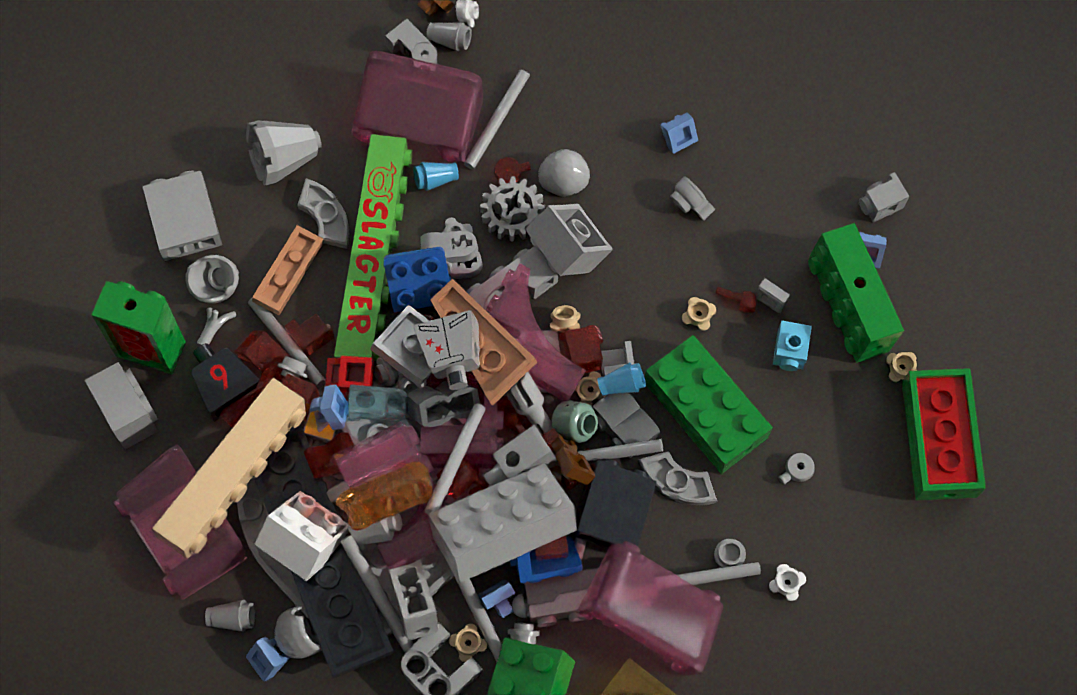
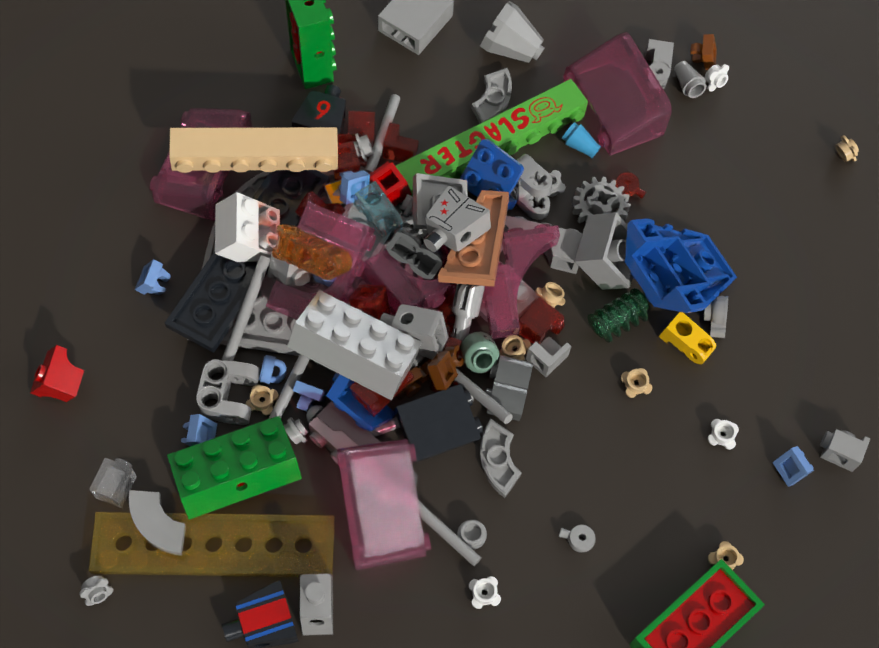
camera: 50 degrees right, 5 degrees down
light grey brick [85,362,158,450] -> none
light grey hair [185,255,239,304] -> none
light grey bar [197,308,236,345] -> none
light grey cone [205,600,255,632] -> none
nougat plate [252,225,323,315] -> none
light grey hair [274,606,322,659] -> none
light grey torso [389,561,439,640] -> none
light grey bar [425,403,485,514] -> none
light grey bar [464,70,530,170] -> none
light grey hair [538,149,590,197] -> none
dark azure cone [598,362,646,396] -> none
green brick [644,335,773,474] -> none
medium blue tile [661,113,698,154] -> none
clear red hand [716,286,756,313] -> none
light grey tile [755,278,790,313] -> none
medium azure brick [773,321,812,371] -> none
green brick [808,223,904,363] -> none
none -> medium blue tile [259,355,287,384]
none -> clear green piece [587,288,649,343]
none -> blue wedge [625,219,737,313]
none -> yellow leg [658,312,716,365]
none -> white plate [708,419,739,450]

